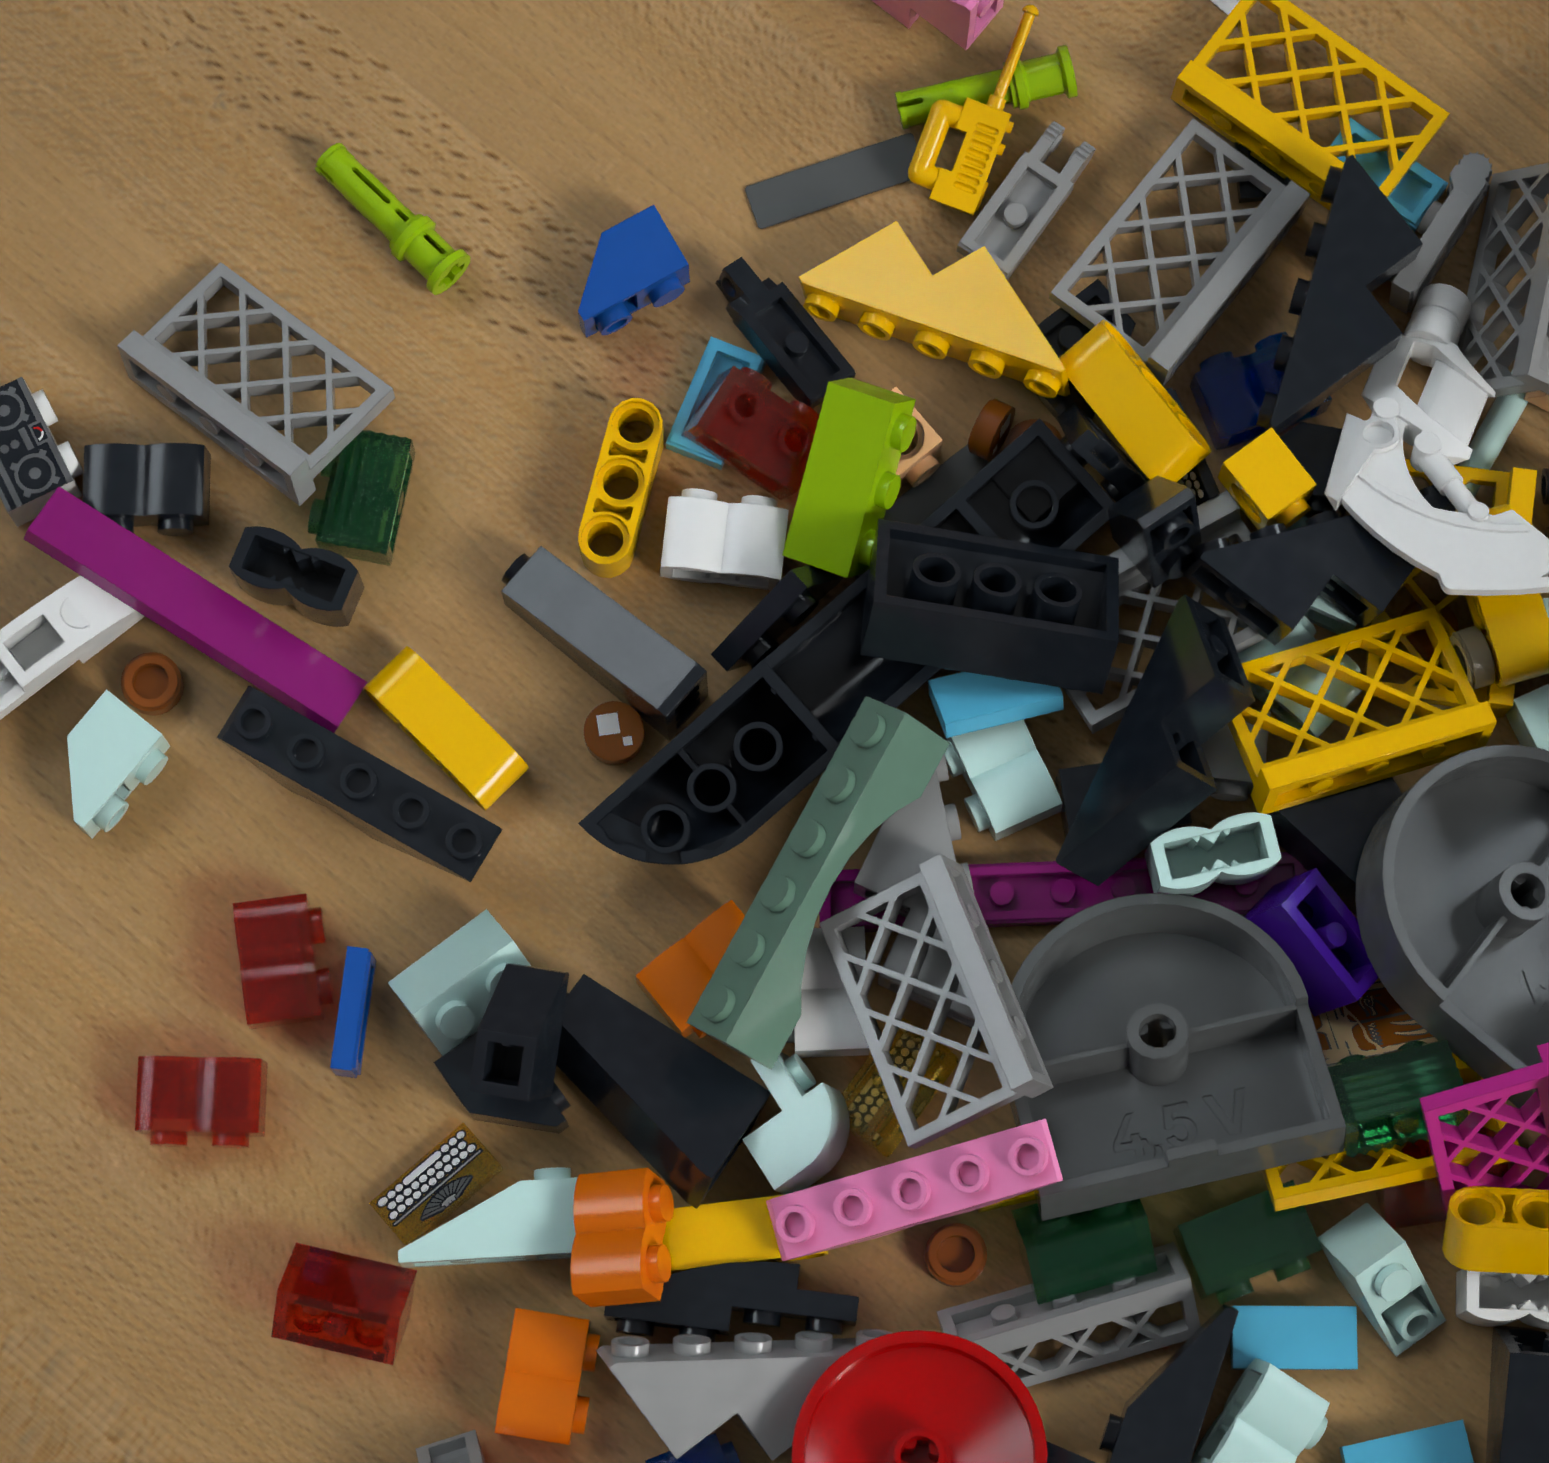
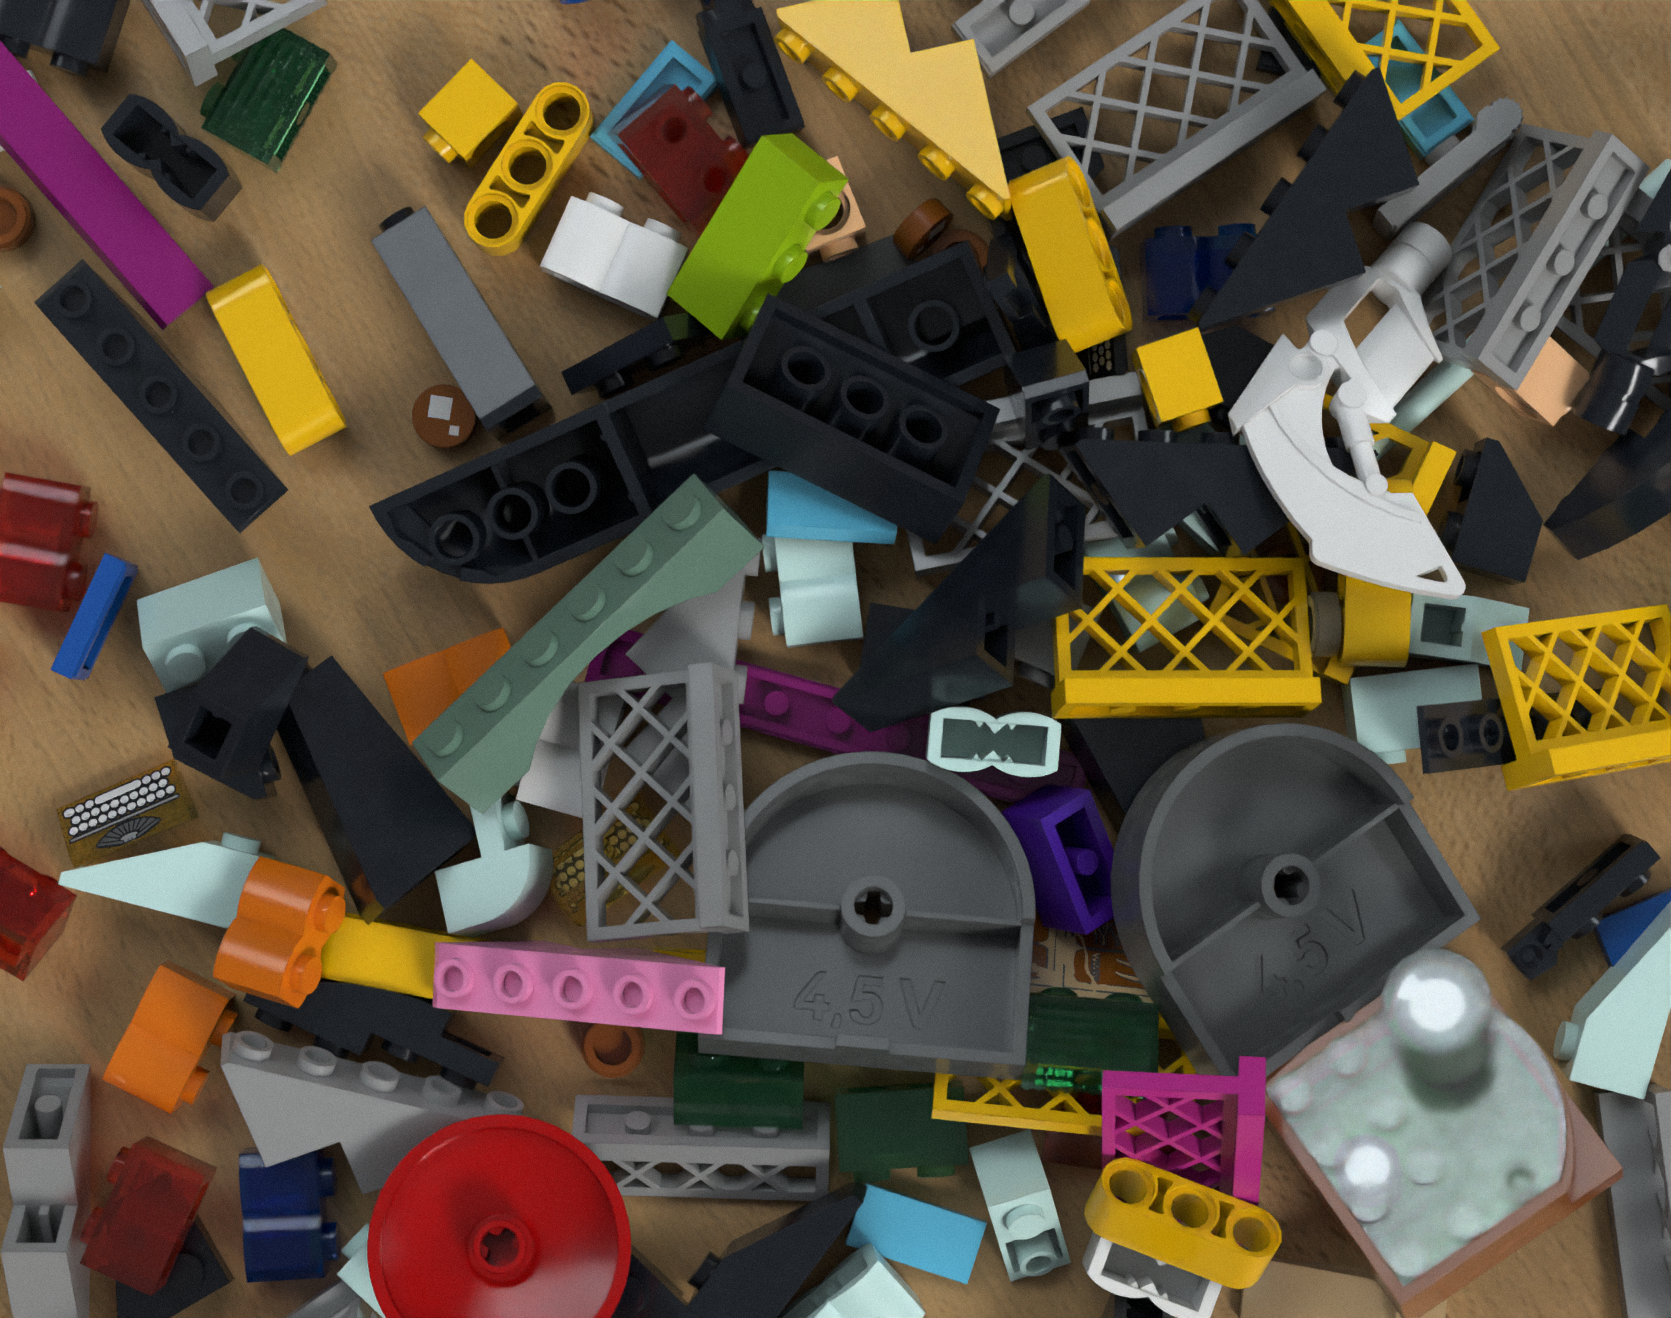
camera: 15 degrees right, 10 degrees up
none -> yellow brick [418,58,523,168]

